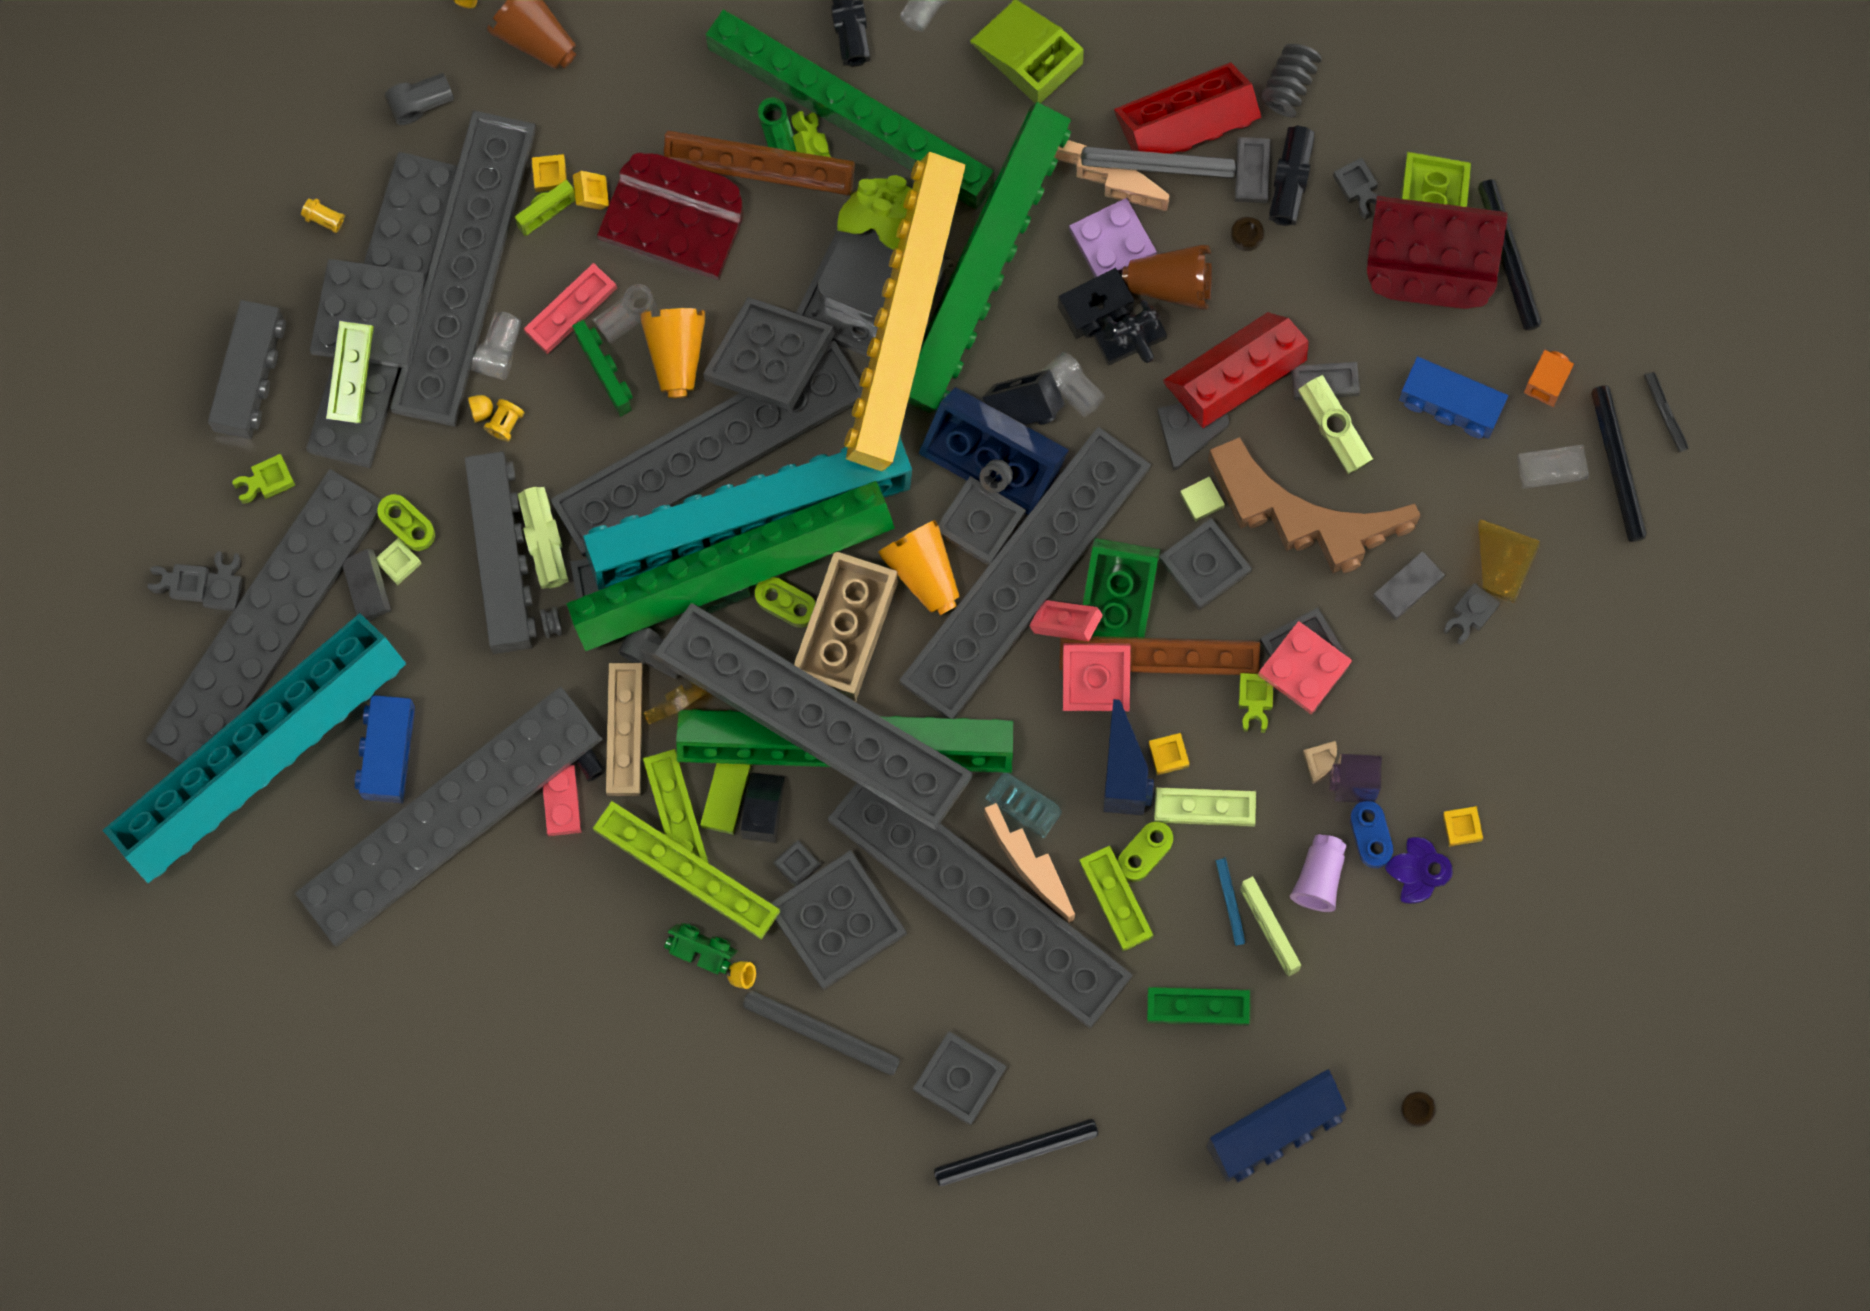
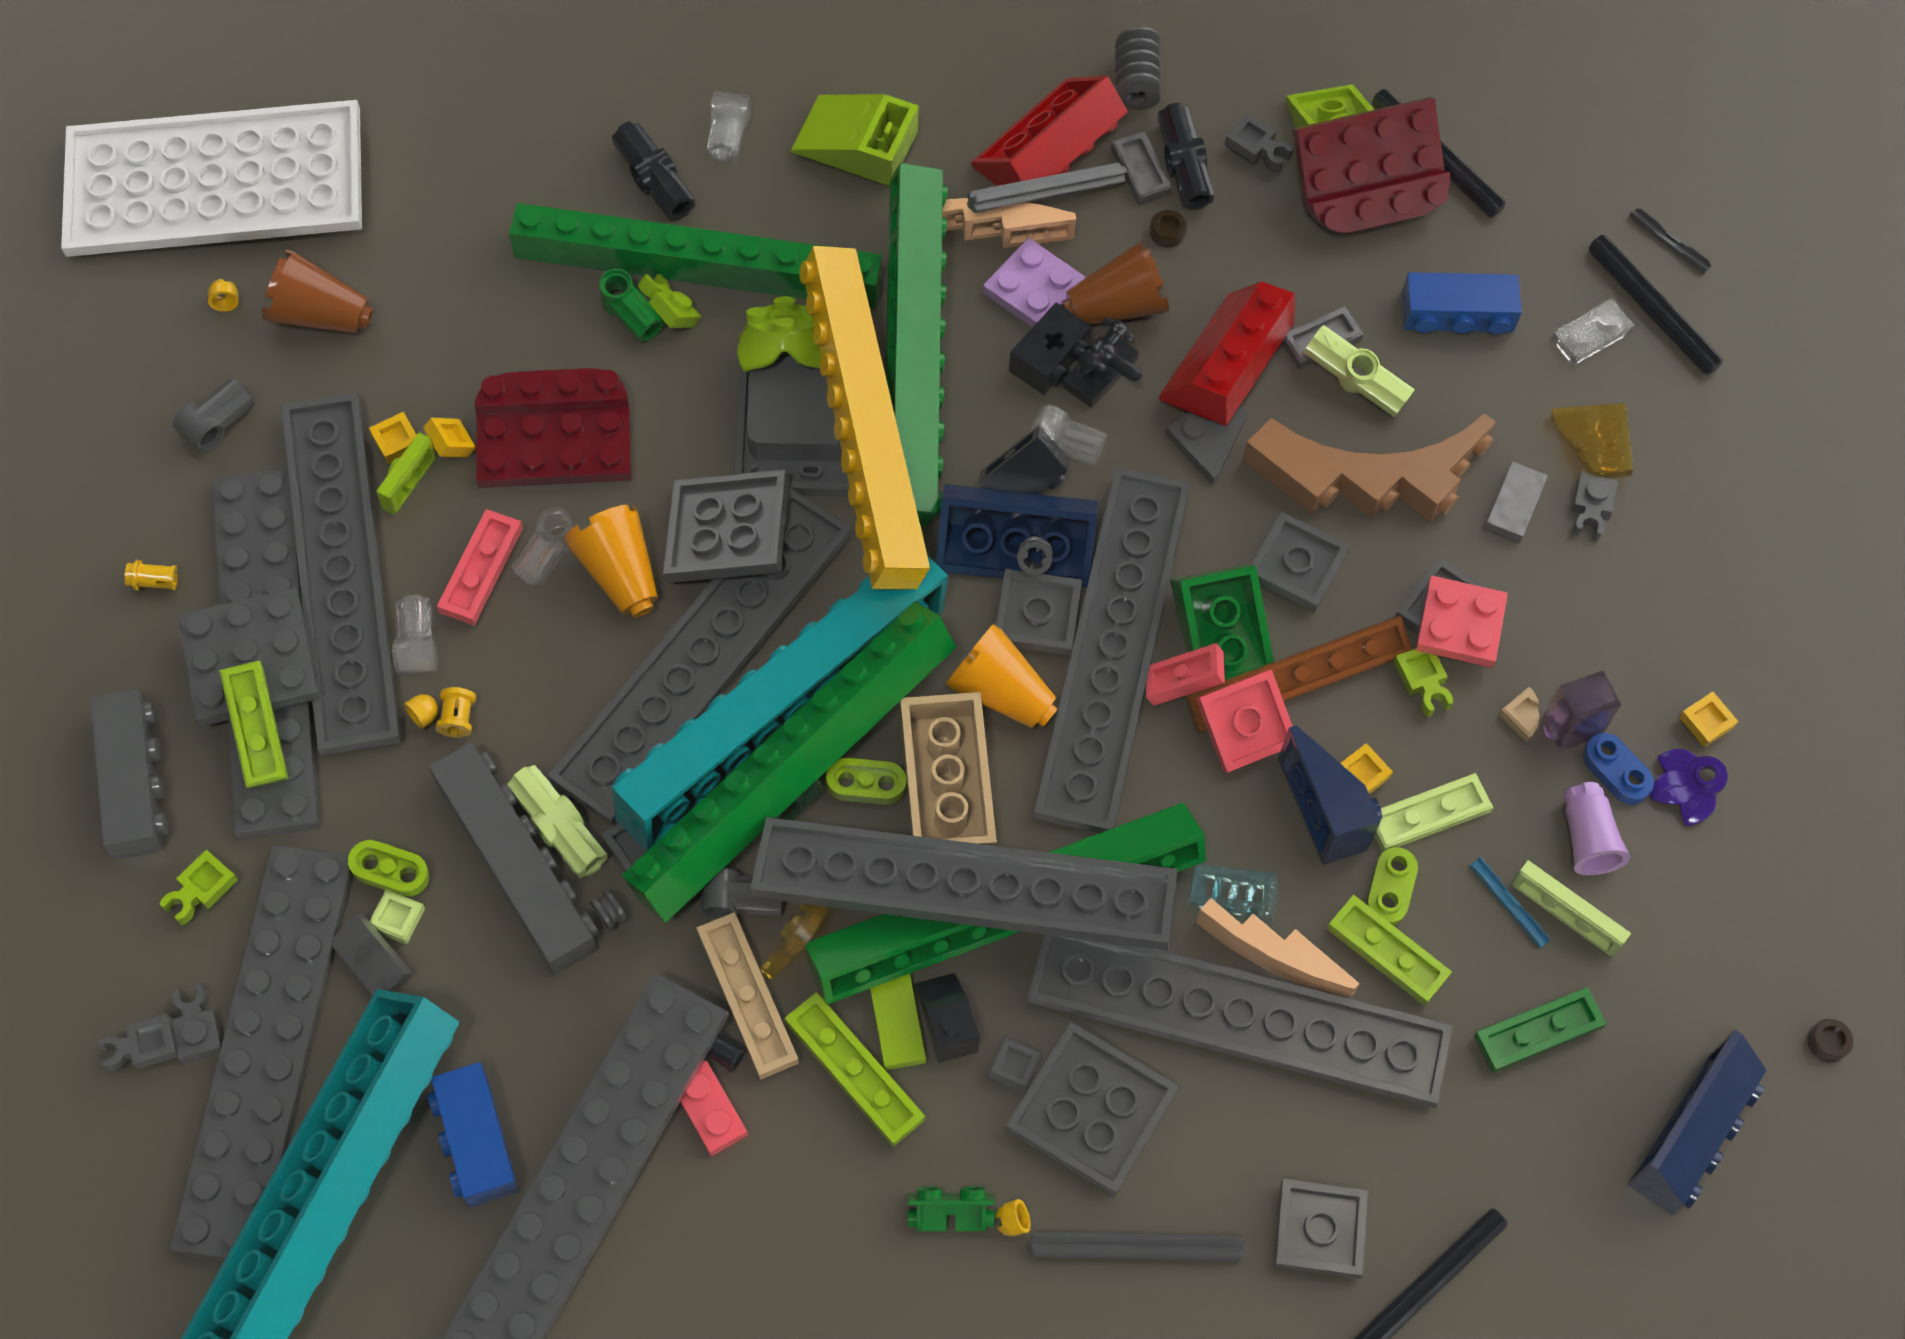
camera: 30 degrees left, 10 degrees down
green plate [572,320,633,417] -> none
lime plate [593,801,780,940] -> none
dark orange tile [664,131,855,195] -> none
yellowish green tile [1180,476,1225,522] -> none
orange brick [1524,350,1574,407] -> none

